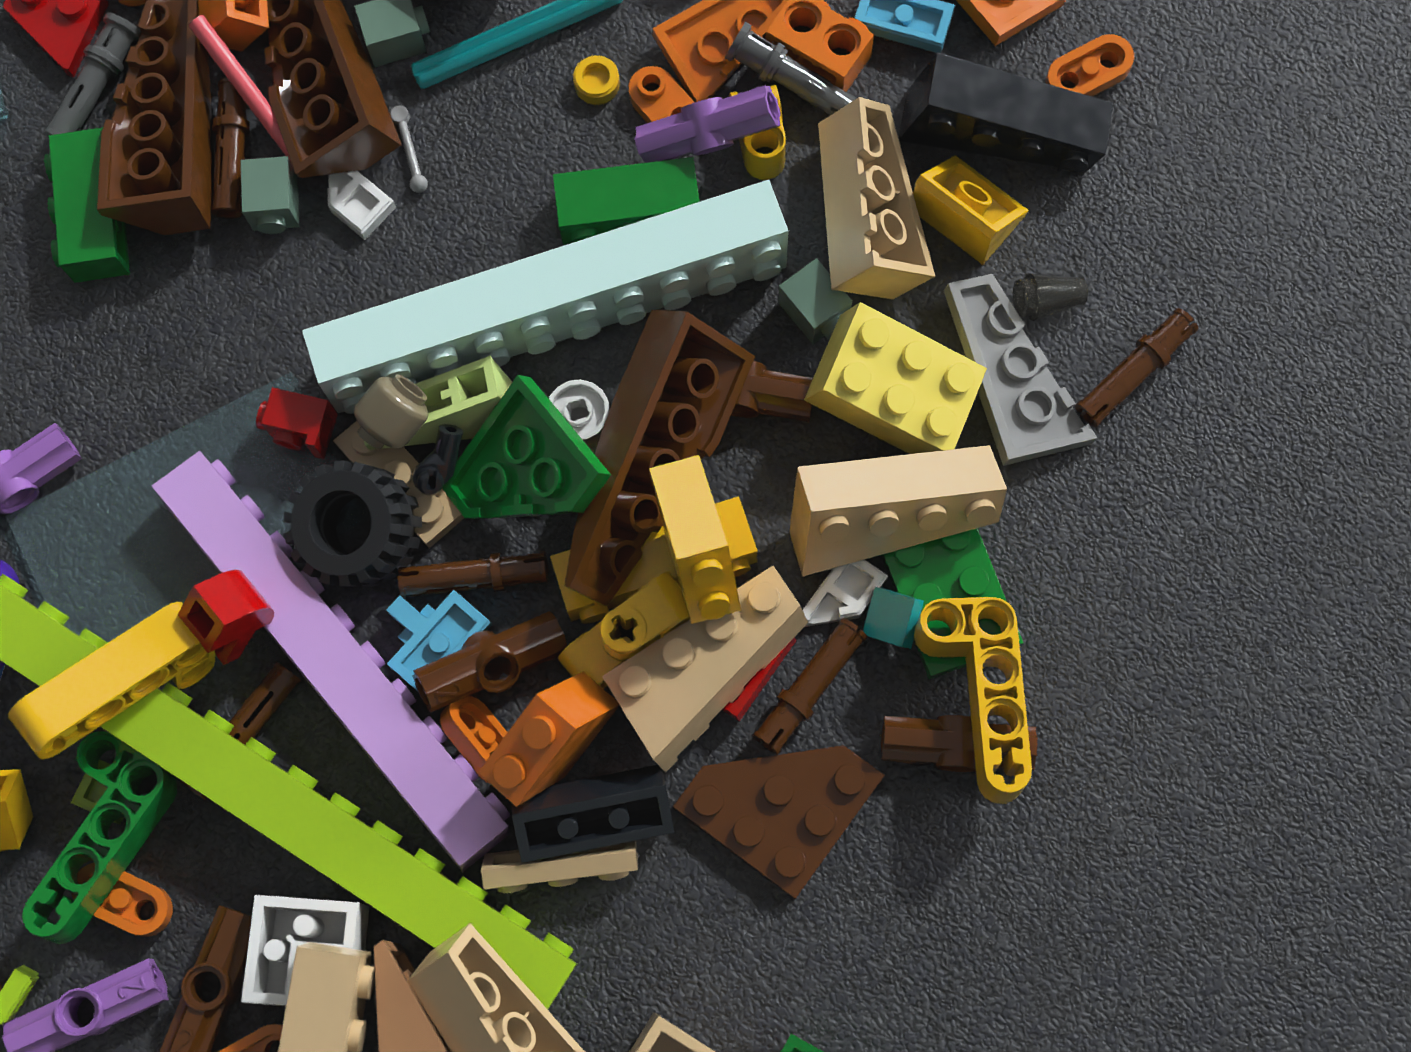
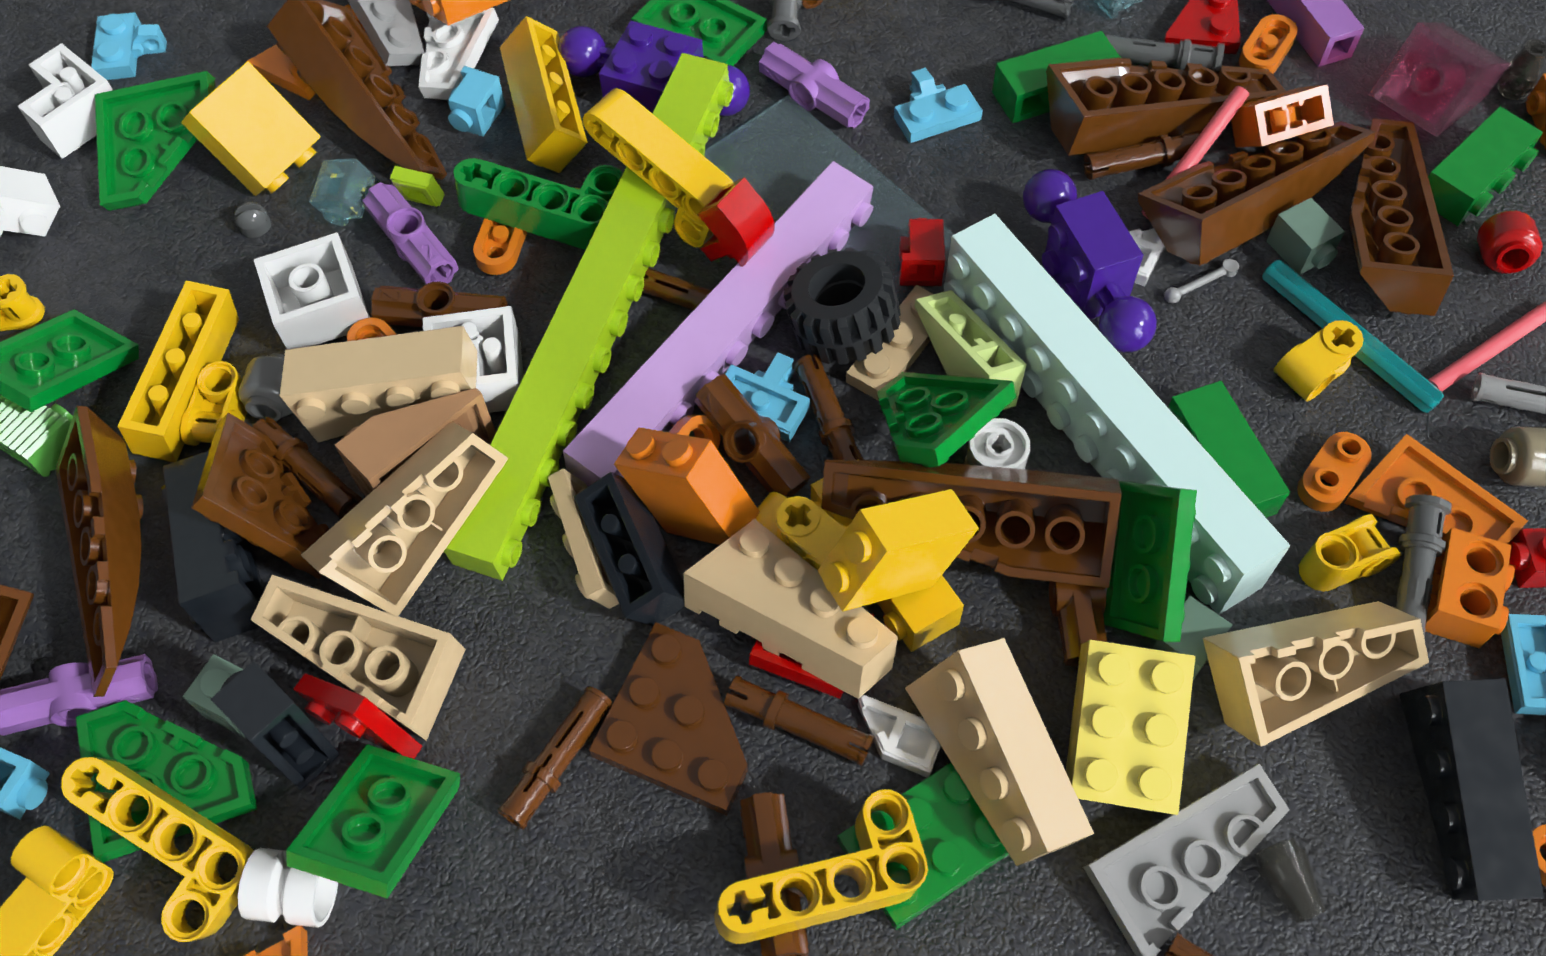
camera: 75 degrees right, 15 degrees down
sand green brick [241,156,300,234] -> none
dark tan head [354,374,428,449] -> none
black arm [413,424,463,495] -> none
yellow tile [573,56,620,105] -> none
medium lavender piece [634,85,781,163] -> none
teal tile [863,587,924,649] -> none
yellow slope [913,155,1029,265] -> none
none -> reddish brown pin [497,686,613,830]
none -> medium azure hinge [894,68,983,143]
none -> dark purple brick [1023,169,1157,353]
none -> green plate [1104,481,1197,642]
none -> yellow piece [1273,320,1364,402]

